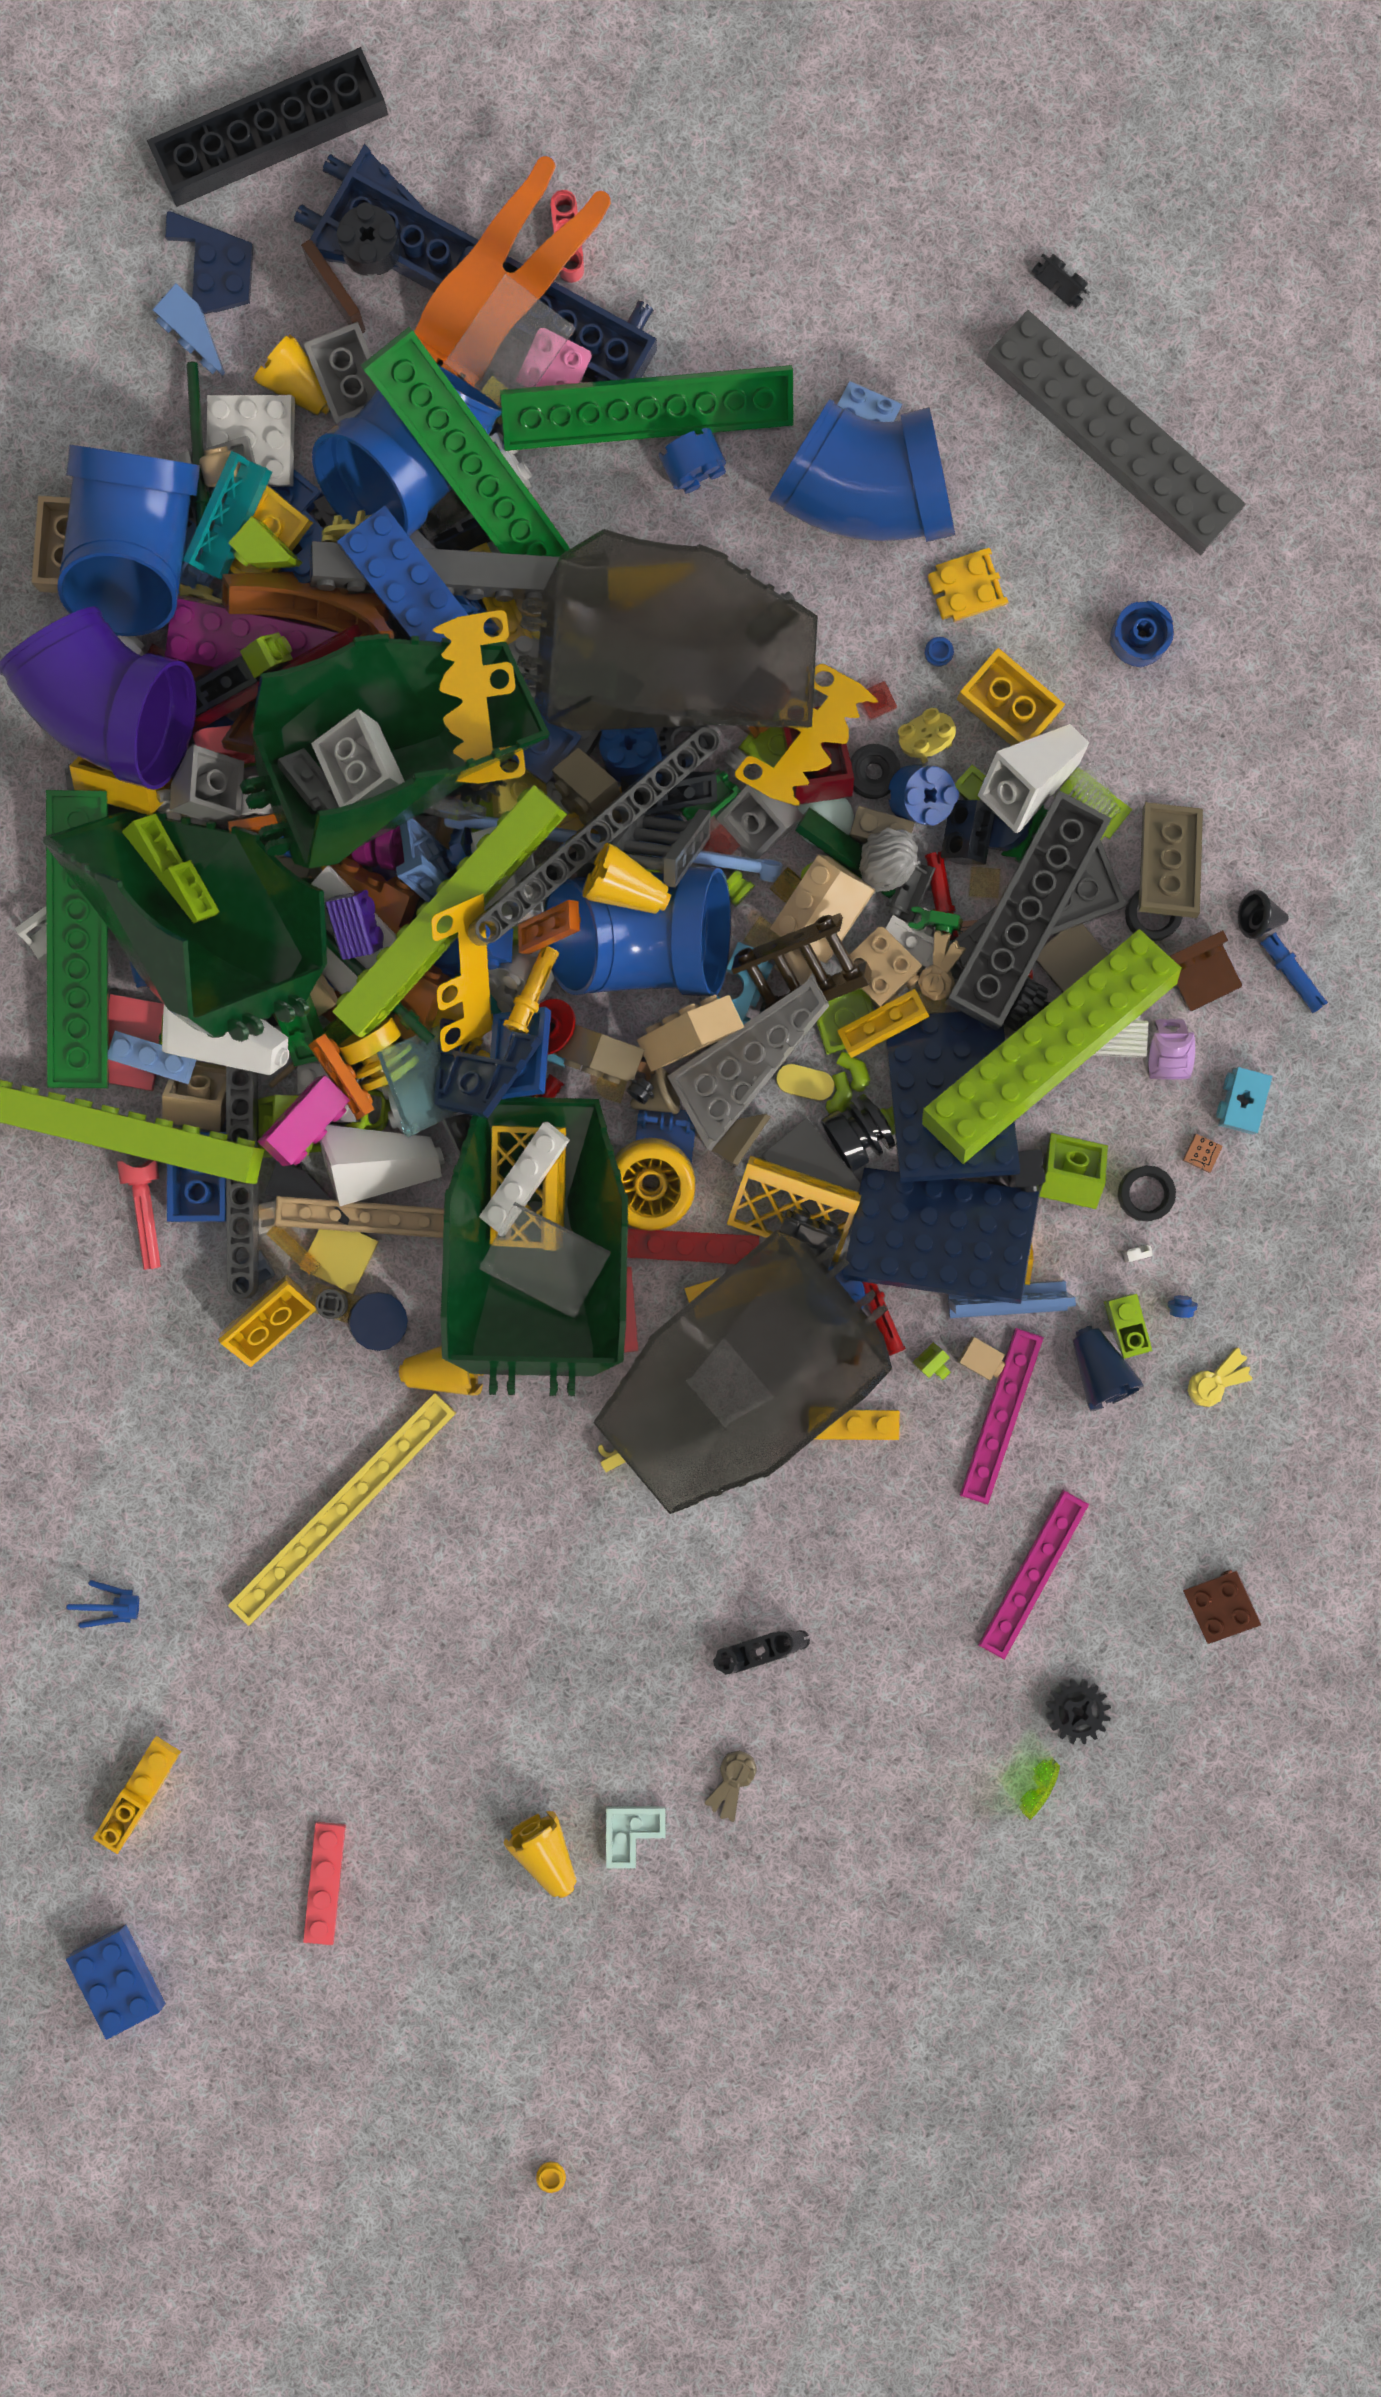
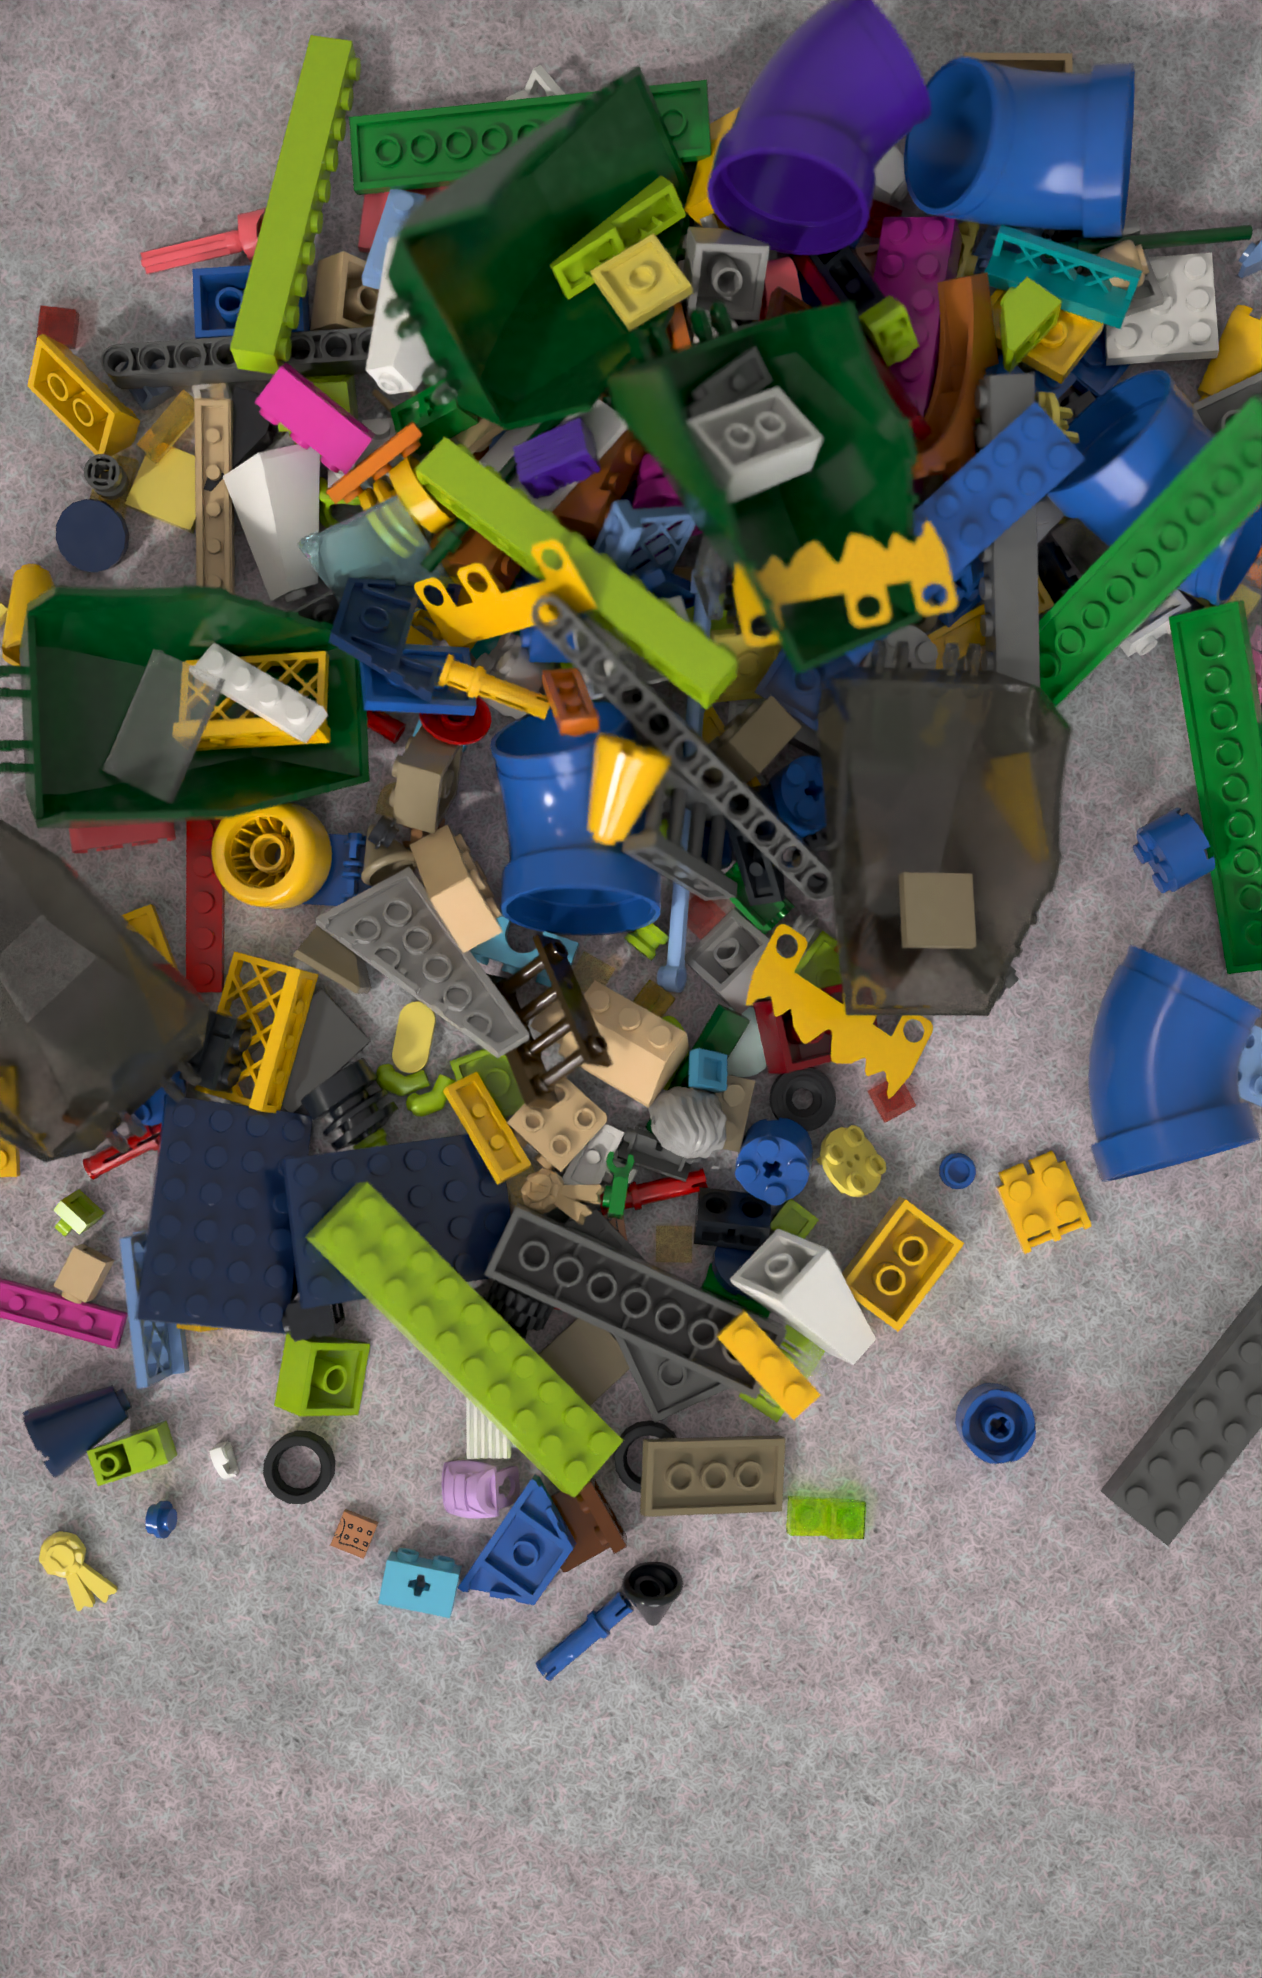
camera: 90 degrees right, 0 degrees up
none -> clear red plate [36,305,80,349]
none -> blue wing [457,1474,577,1605]
none -> light yellow tile [591,233,693,331]
none -> dark azure plate [689,1048,728,1093]
none -> yellow plate [716,1310,821,1421]
none -> clear neon green slope [786,1496,866,1539]
none -> dark tan tile [899,872,976,949]

